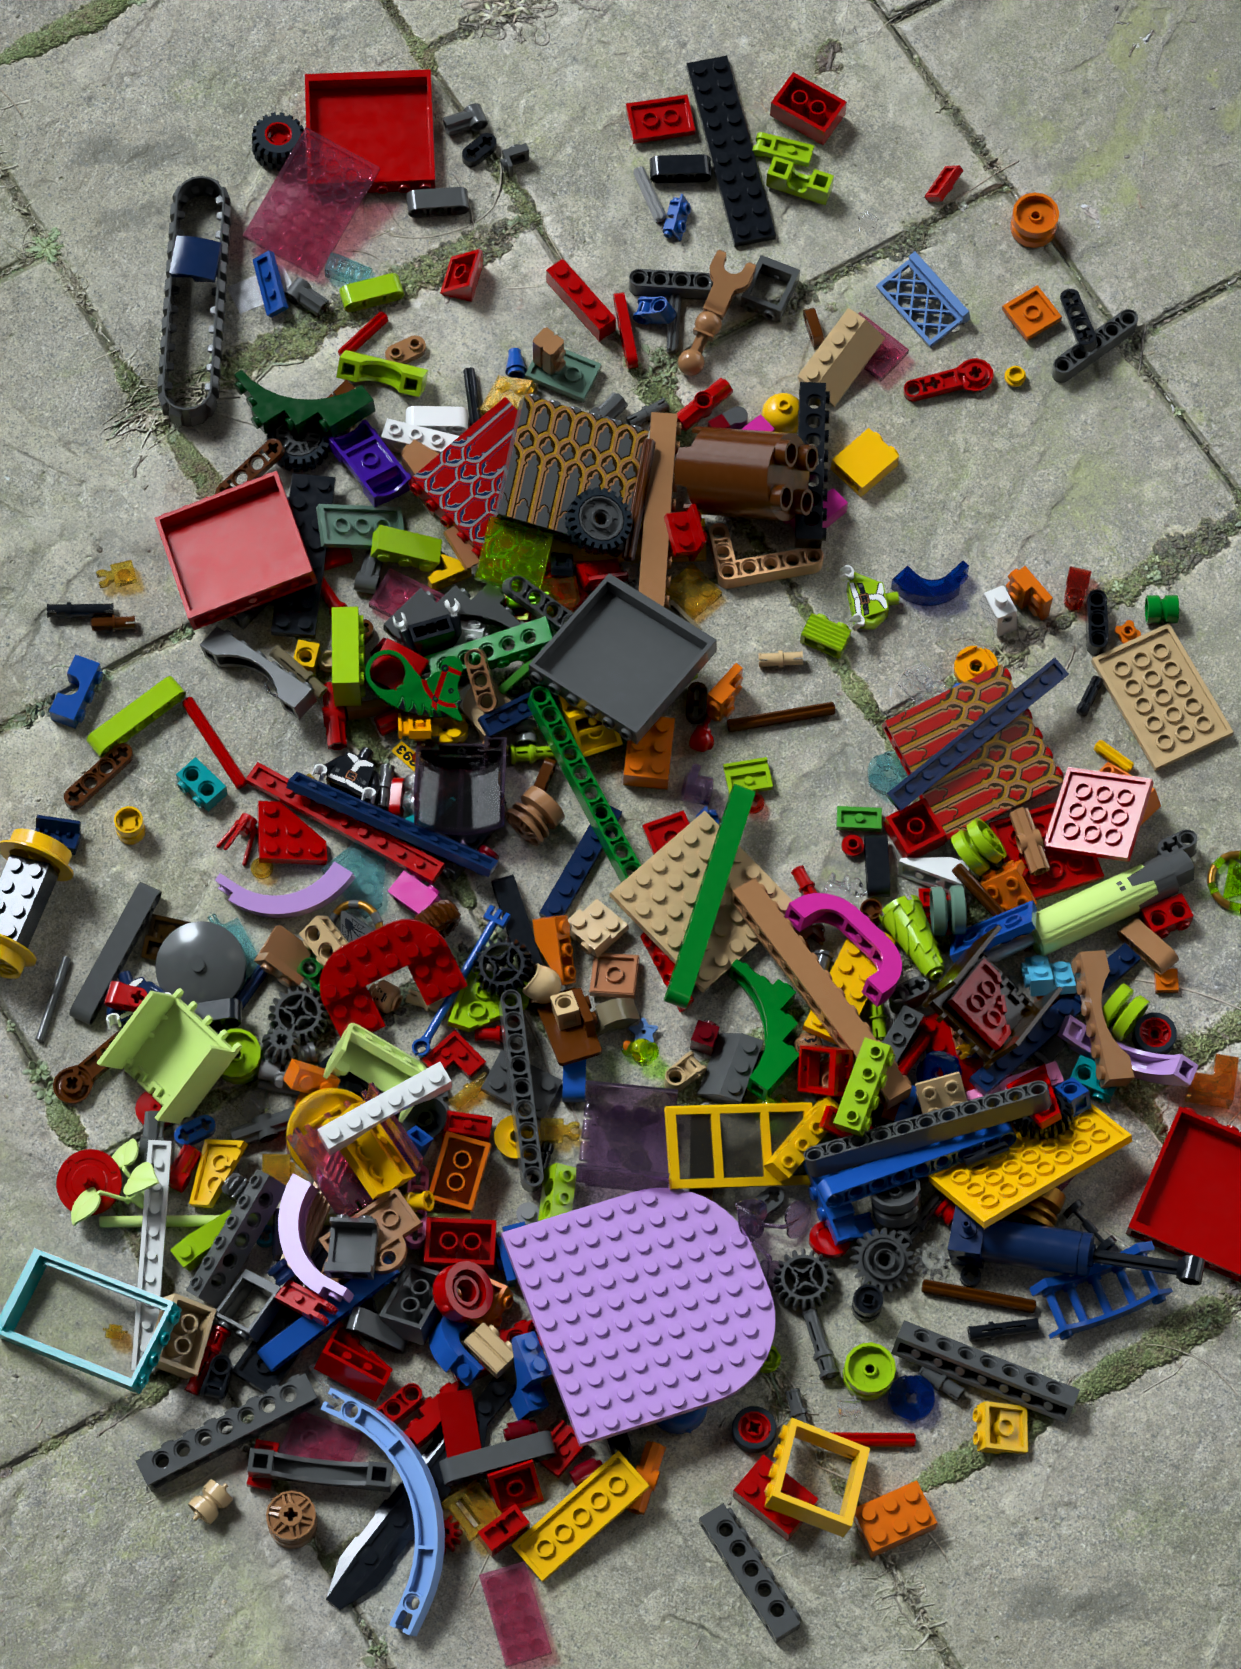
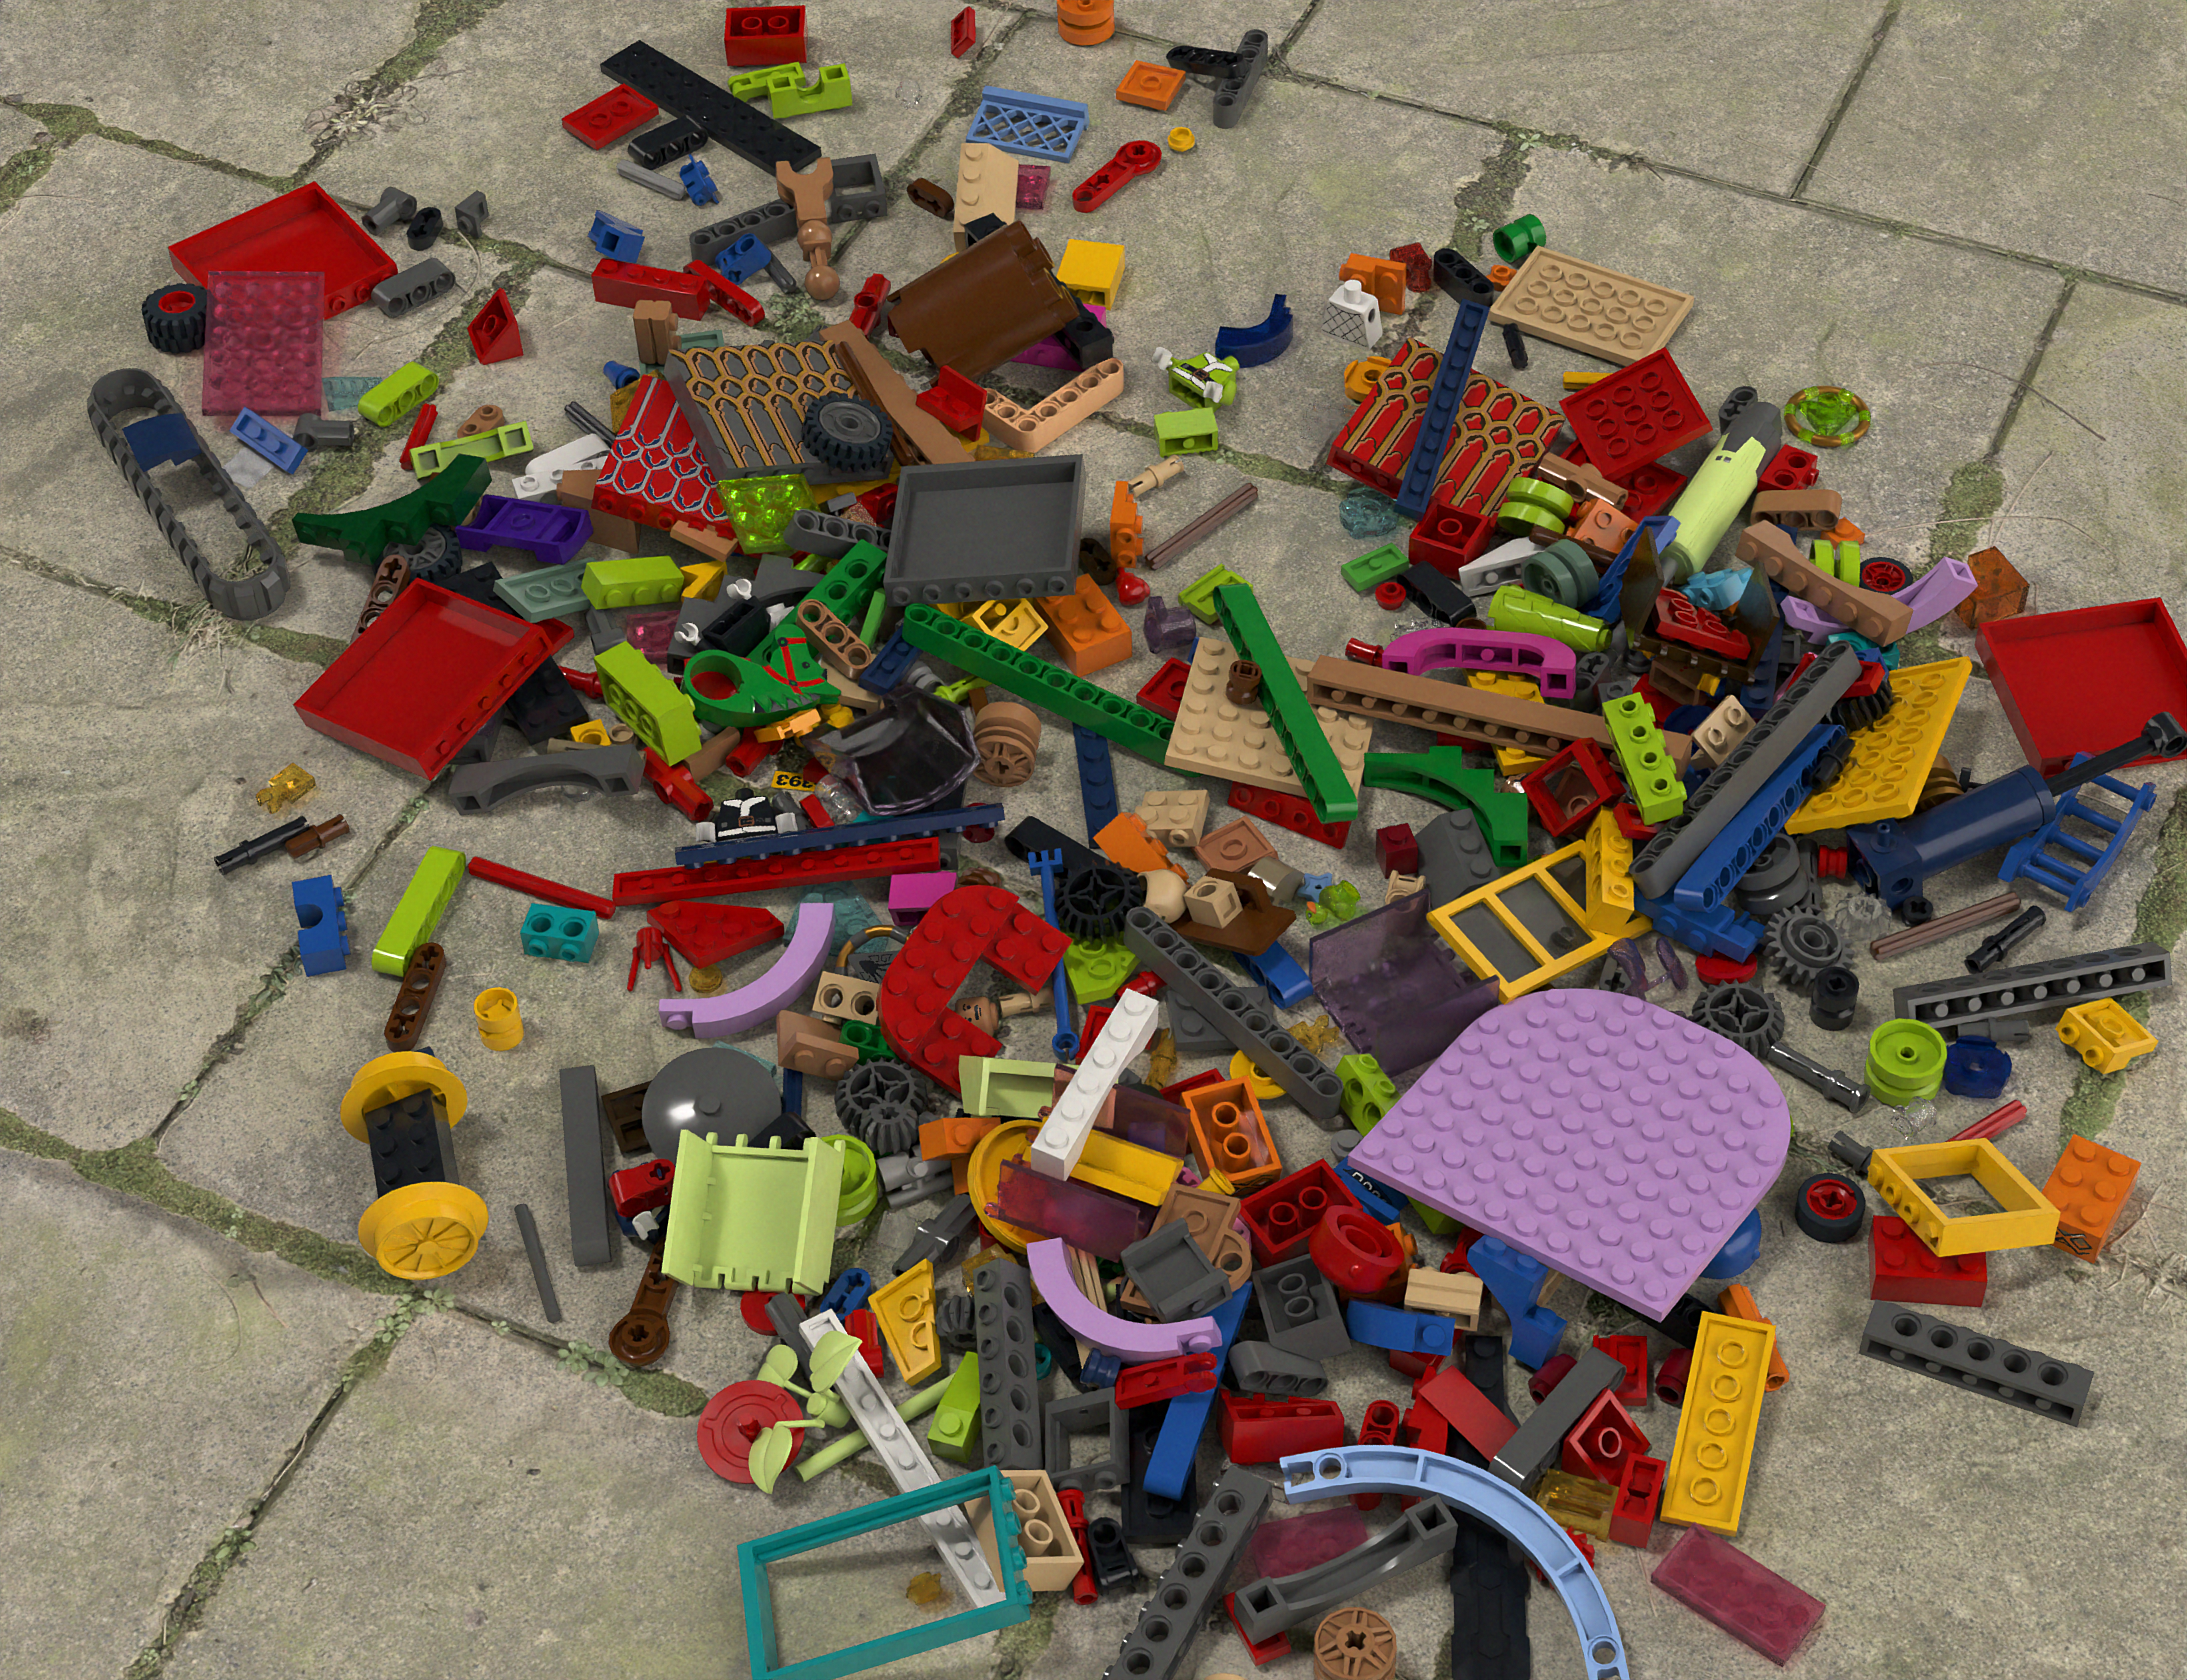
camera: 30 degrees left, 20 degrees down
none -> blue arch [588,210,645,263]
none -> reddish brown wheel [1225,660,1262,705]

